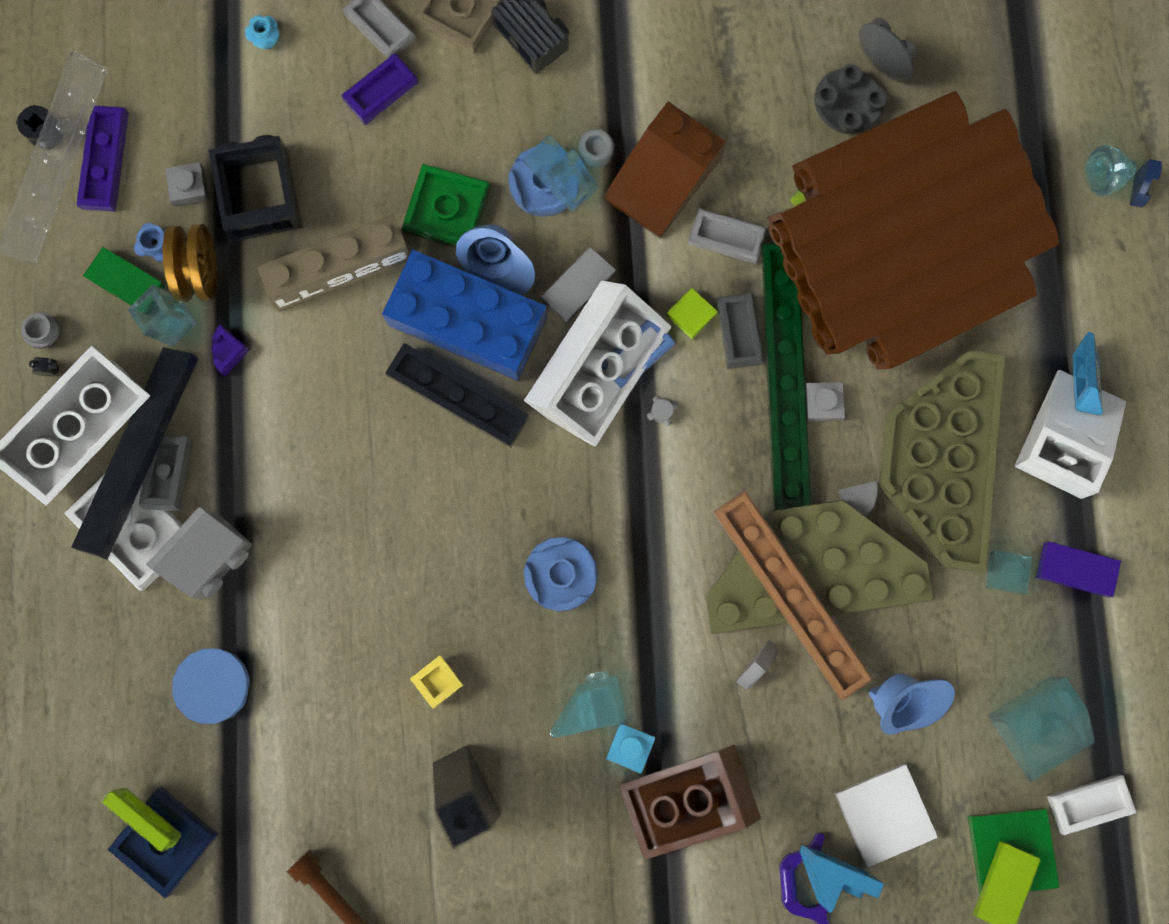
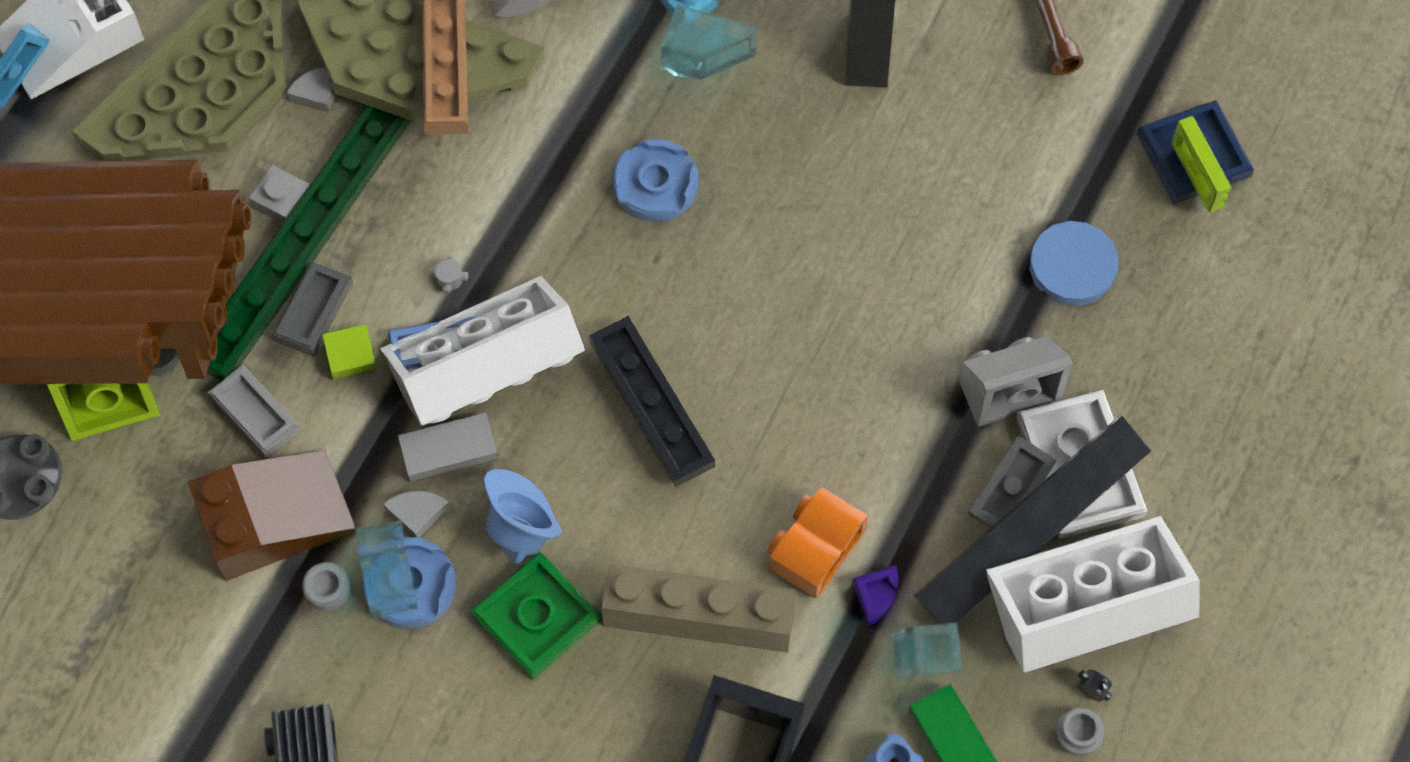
camera: 150 degrees left, 15 degrees down
pearl gold wheel [162,224,218,303] -> none
blue brick [382,249,547,381] -> none
light yellow plate [410,655,464,709] -> none
none -> light grey tile [383,491,450,538]
none -> orange brick [767,487,868,599]

